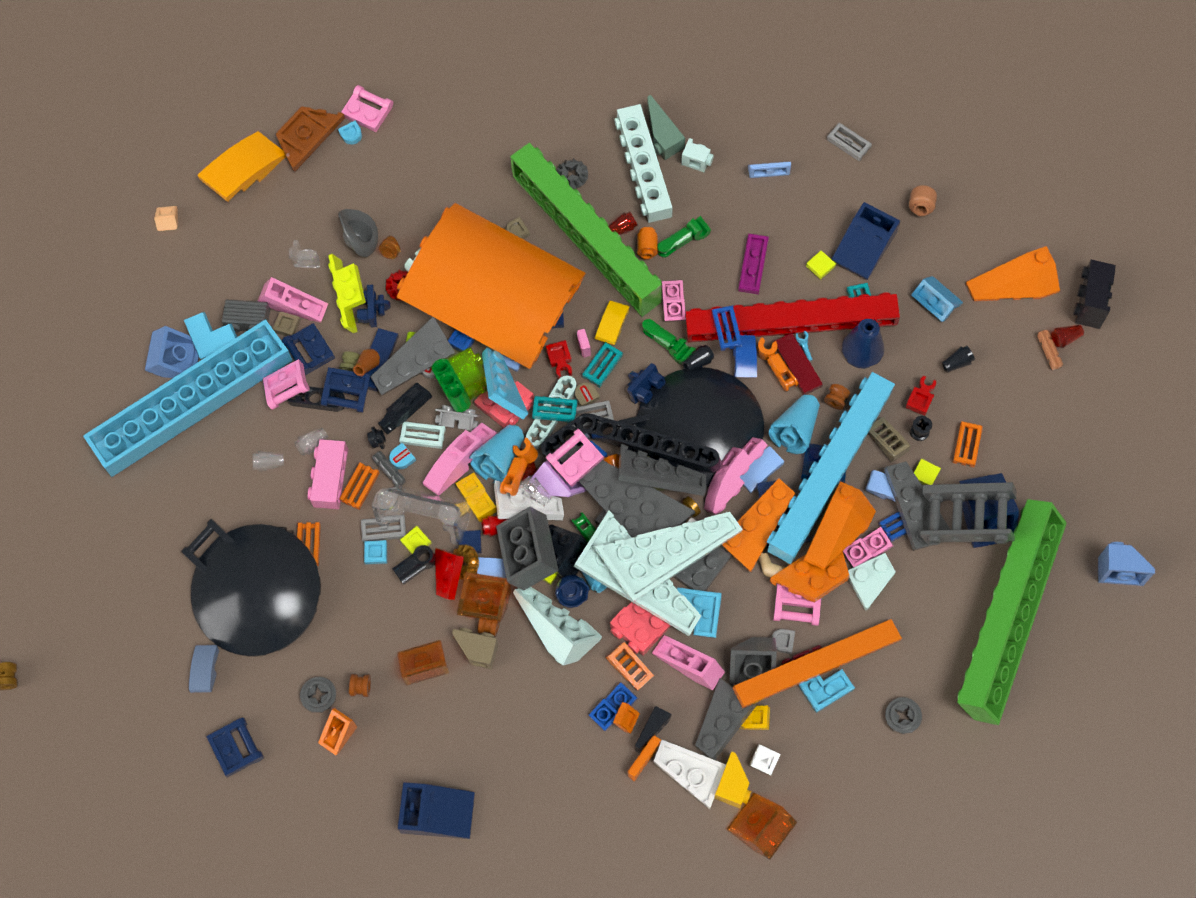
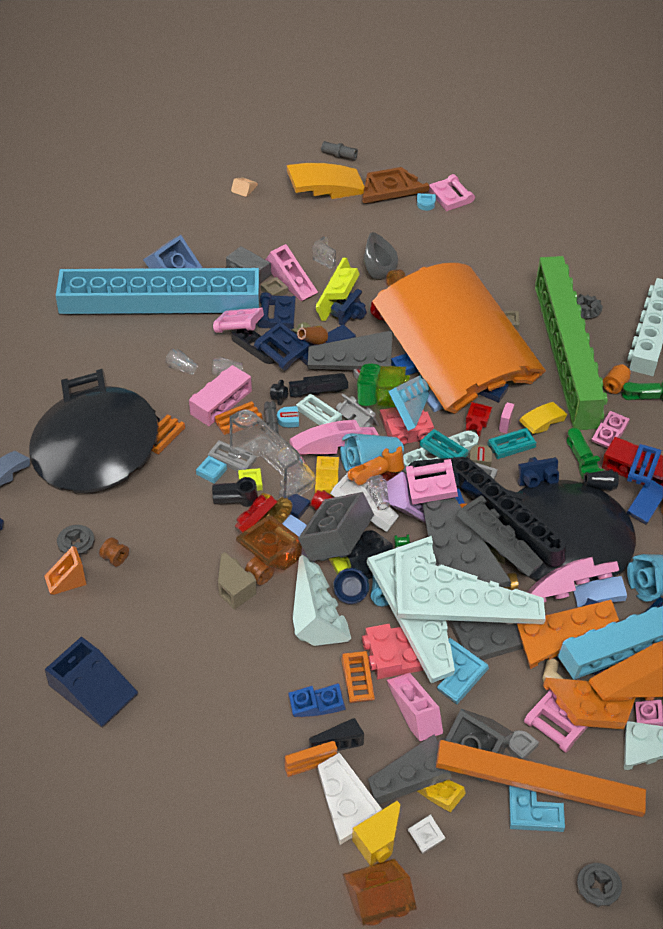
camera: 30 degrees right, 20 degrees down
medium azure tile [184,312,237,359] -> none
clear orange slope [397,640,450,686] -> none
clear red cone [608,211,638,235] -> none
orange tile [613,702,640,734] -> none
none -> dark grey pin [321,141,358,160]

